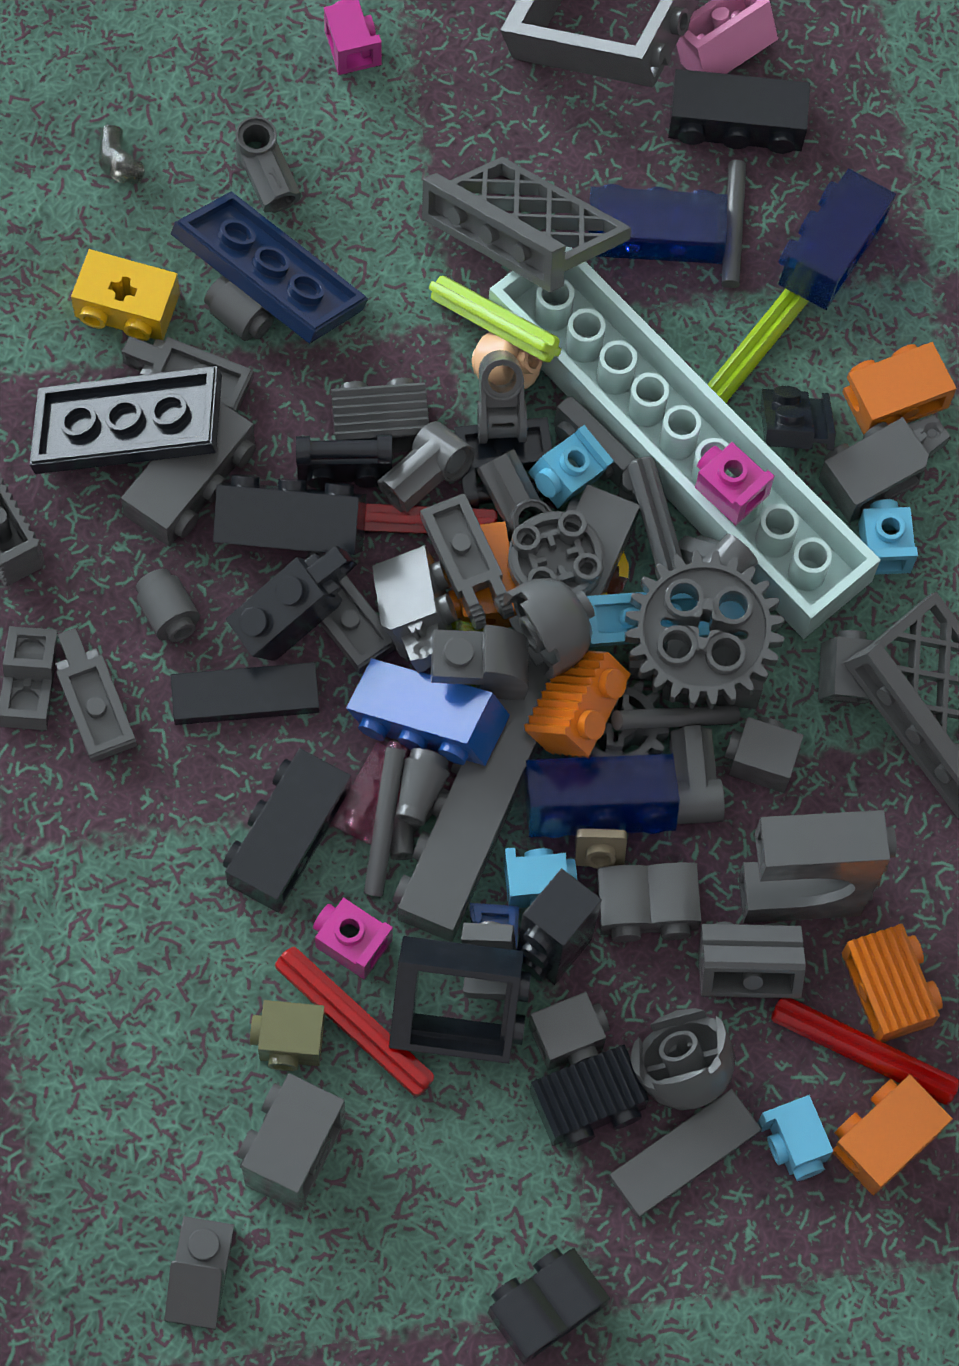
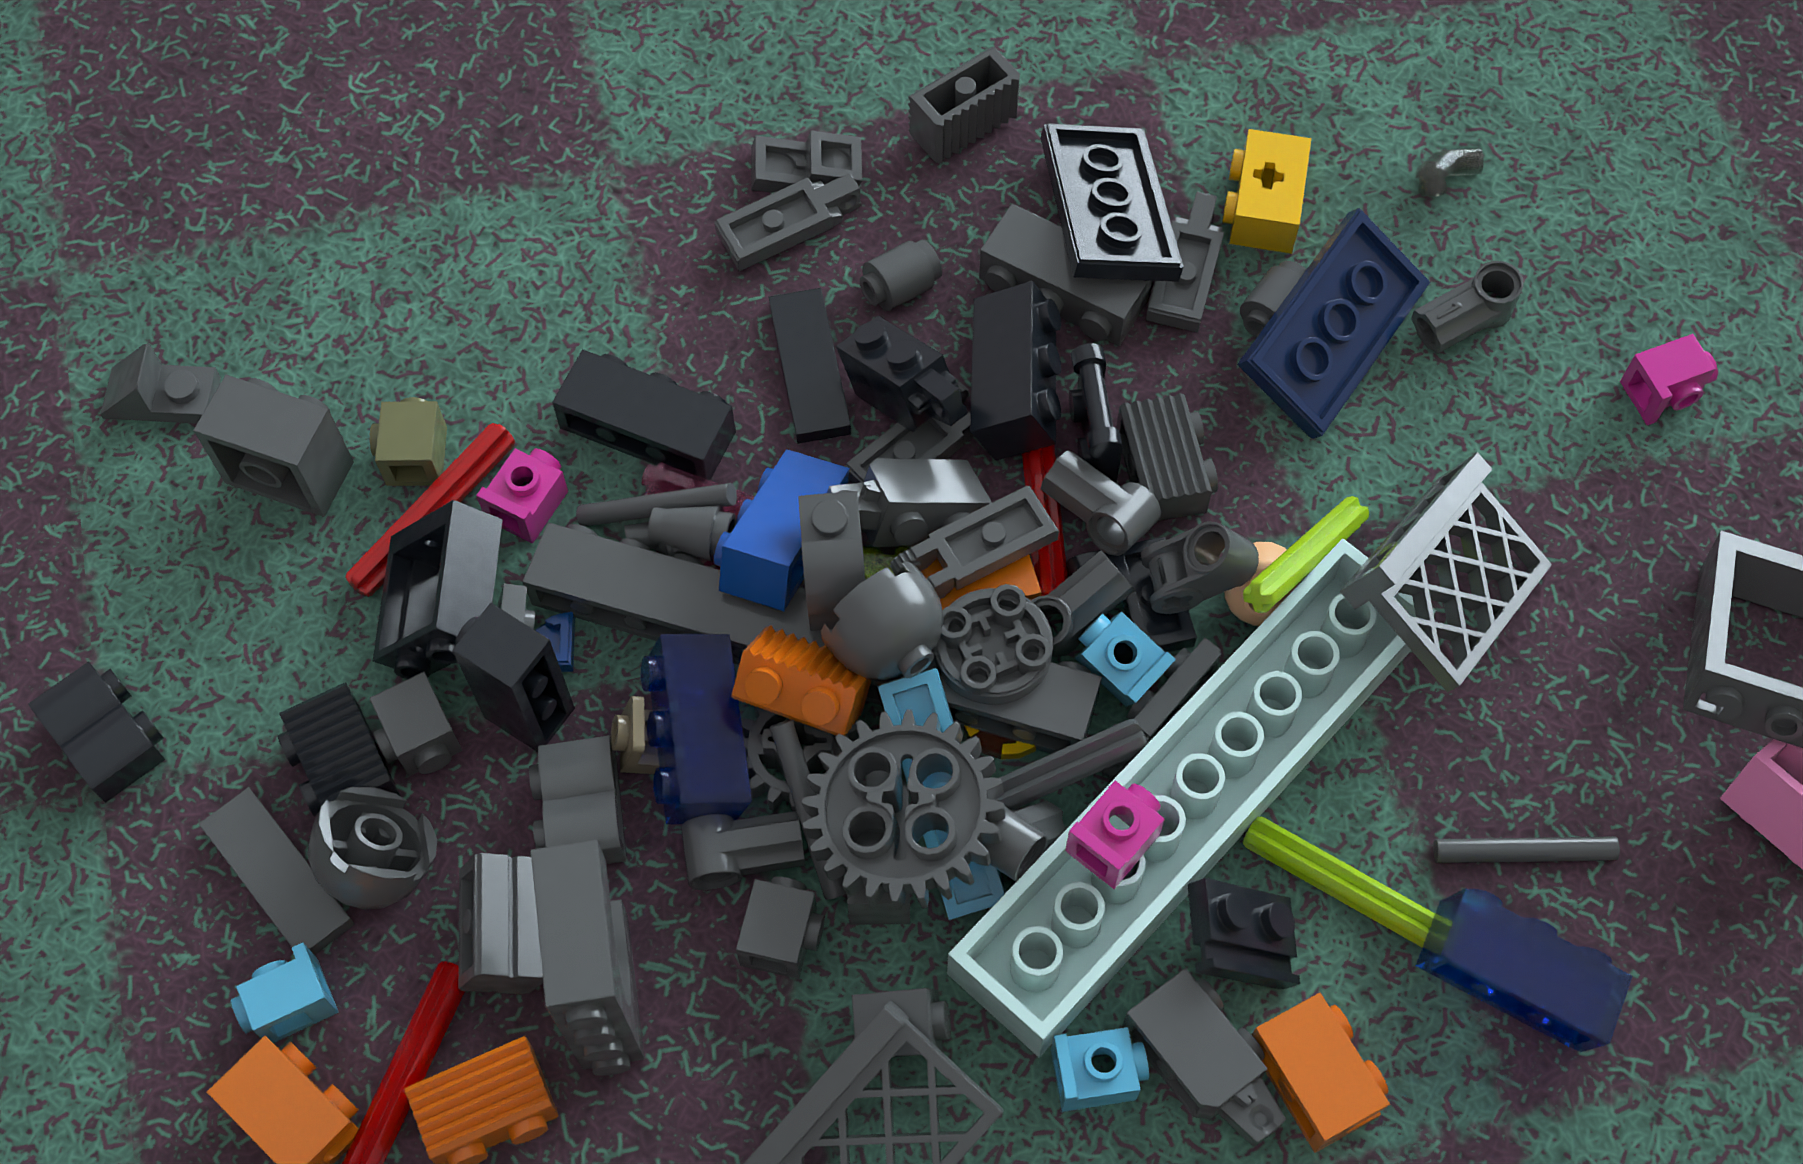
camera: 90 degrees right, 5 degrees down
medium azure brick [503,848,577,908] -> none
clear blue brick [587,184,728,264] -> none
black brick [668,69,810,154] -> none

